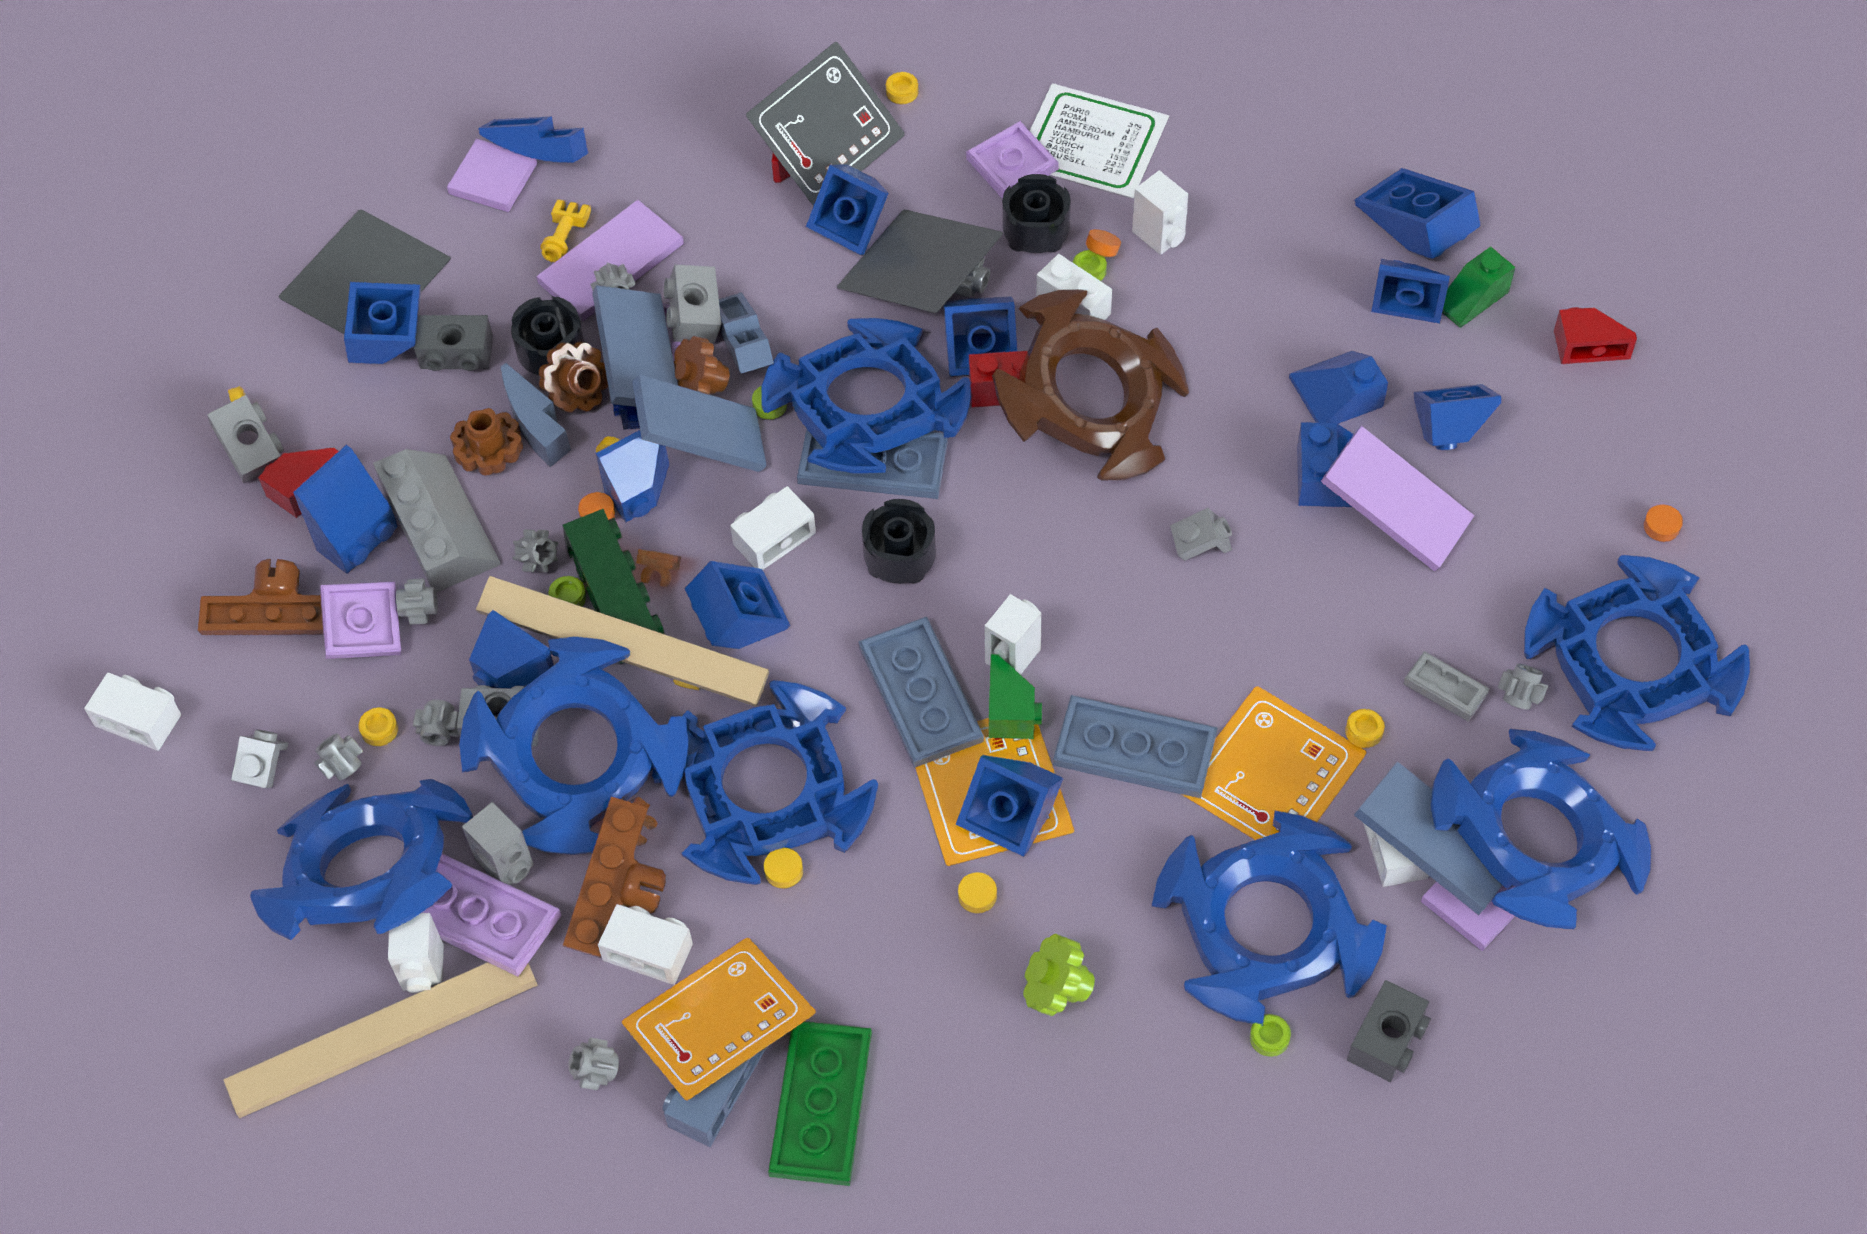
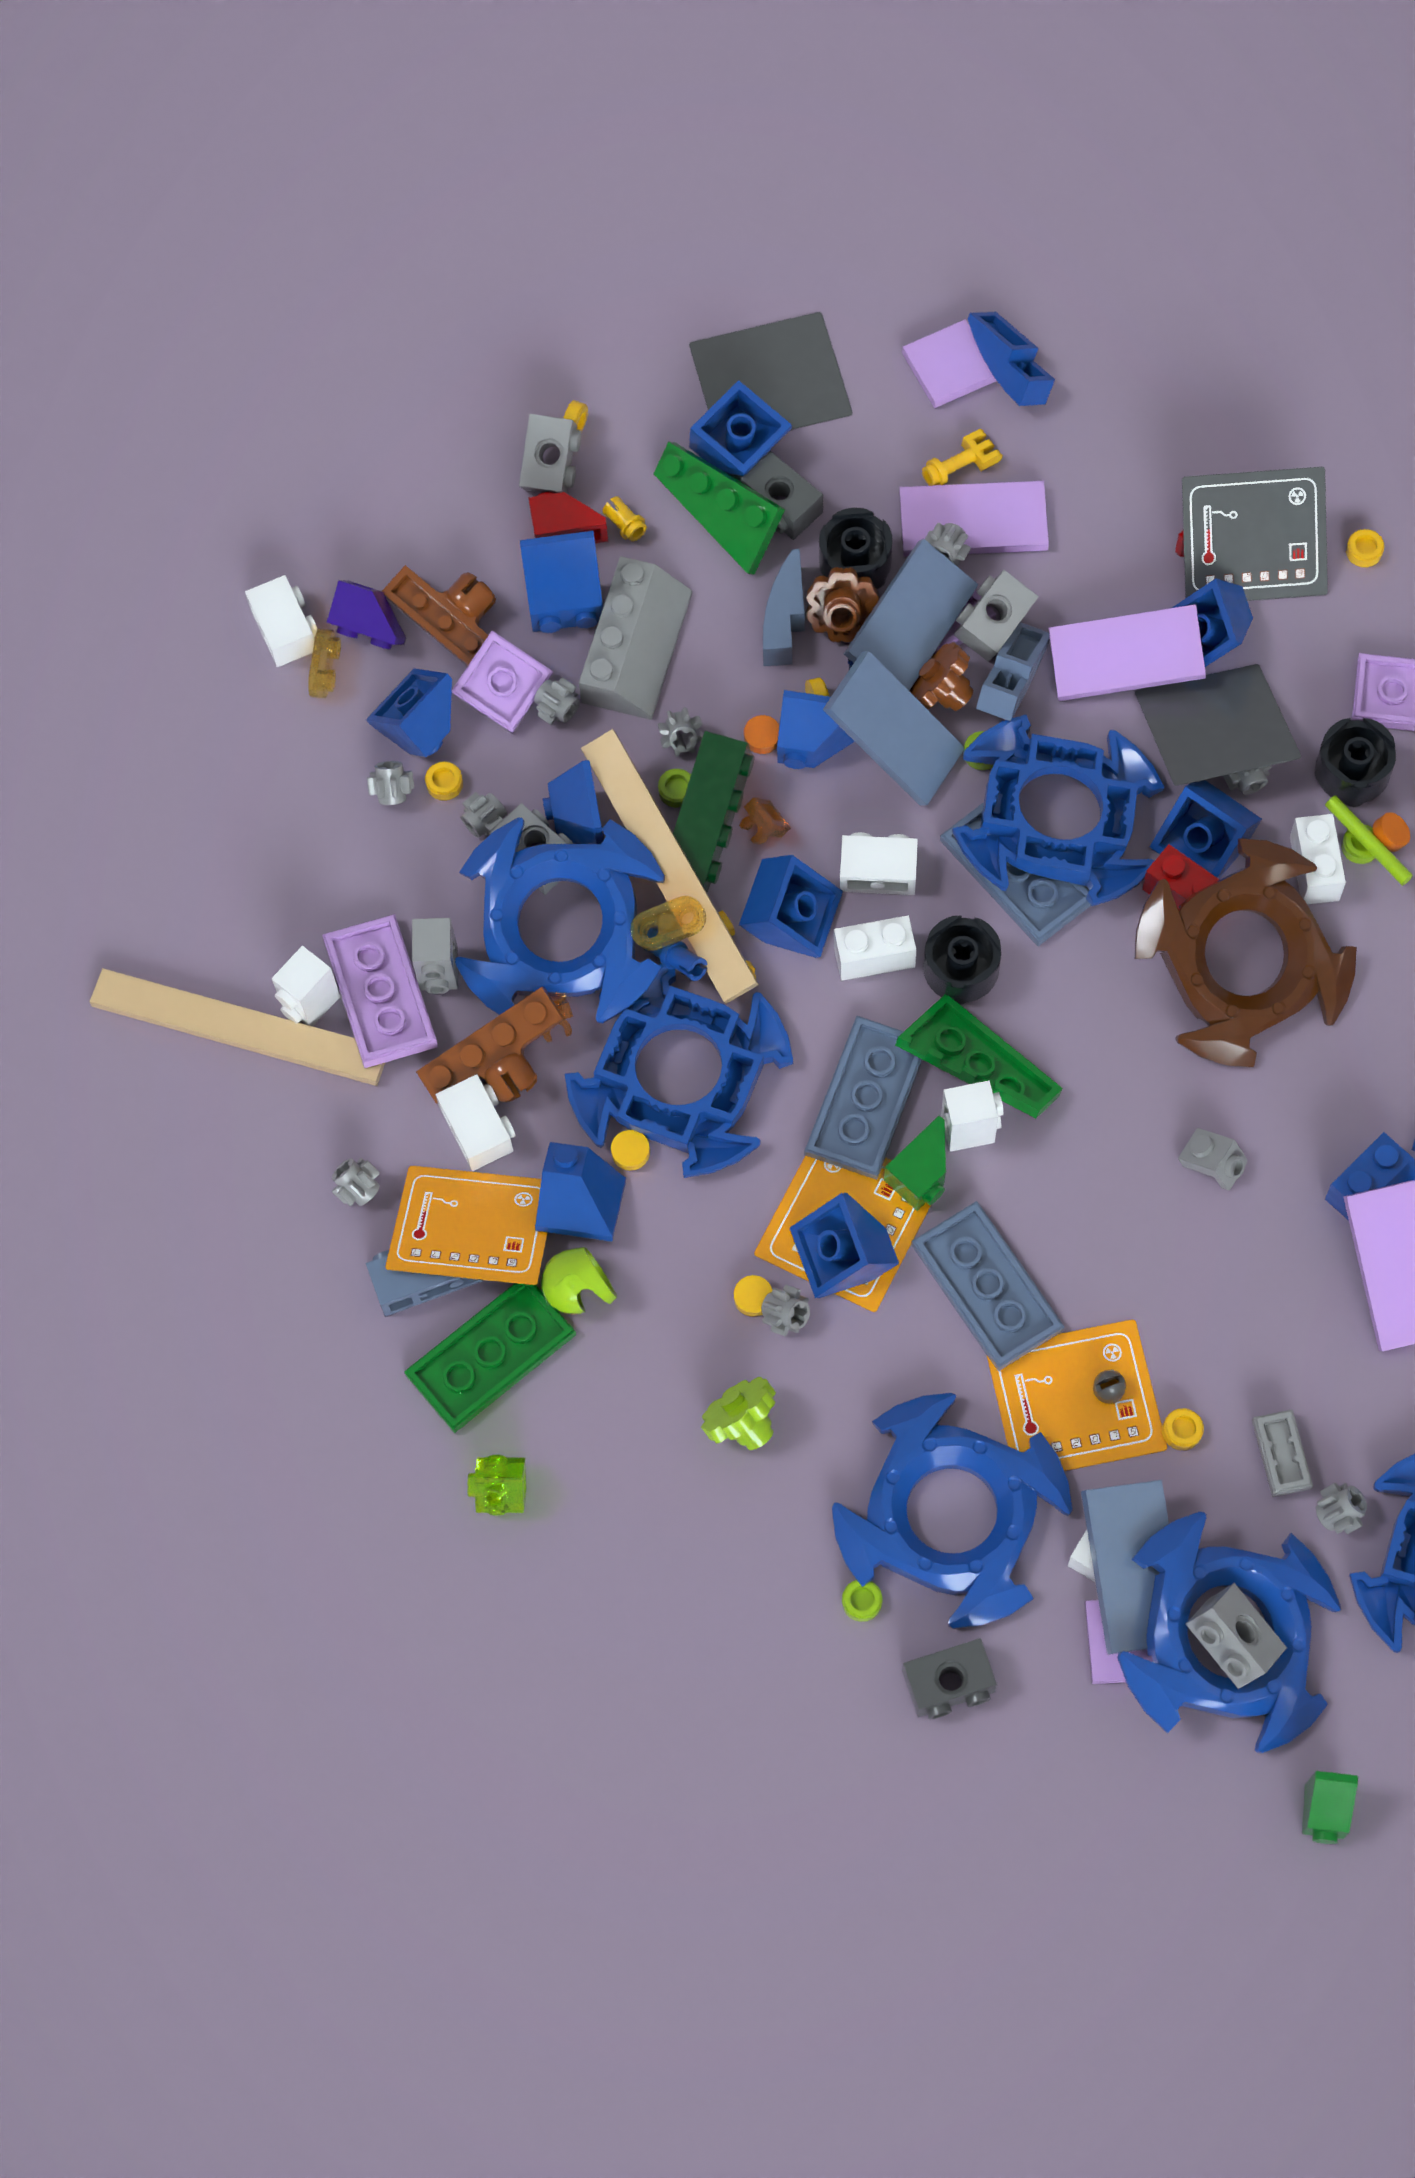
camera: 45 degrees right, 10 degrees up
bracket [231,729,288,788] -> none
blue piece [250,779,473,940] -> none
dark orange plant [450,408,523,476] -> none
none -> clear yellow plate [308,628,341,699]
none -> dark purple slope [326,580,406,649]
none -> blue slope [366,668,452,757]
none -> clear neon green brick [468,1455,527,1515]
none -> blue slope [535,1142,626,1242]
none -> lime helmet [541,1247,617,1315]
none -> yellow pin [602,496,647,541]
none -> clear yellow plate [630,896,706,951]
none -> blue pin [641,928,708,981]
none -> green wing [653,441,786,574]
none -> light grey gear [761,1285,810,1336]
none -> white brick [834,915,916,981]
none -> green wing [895,995,1063,1119]
none -> lavender tile [1049,604,1206,701]
none -> dark grey hinge [1093,1370,1126,1404]
none -> light grey brick [1186,1583,1287,1689]
none -> green slope [1302,1771,1358,1844]
none -> lime bar [1325,795,1413,886]

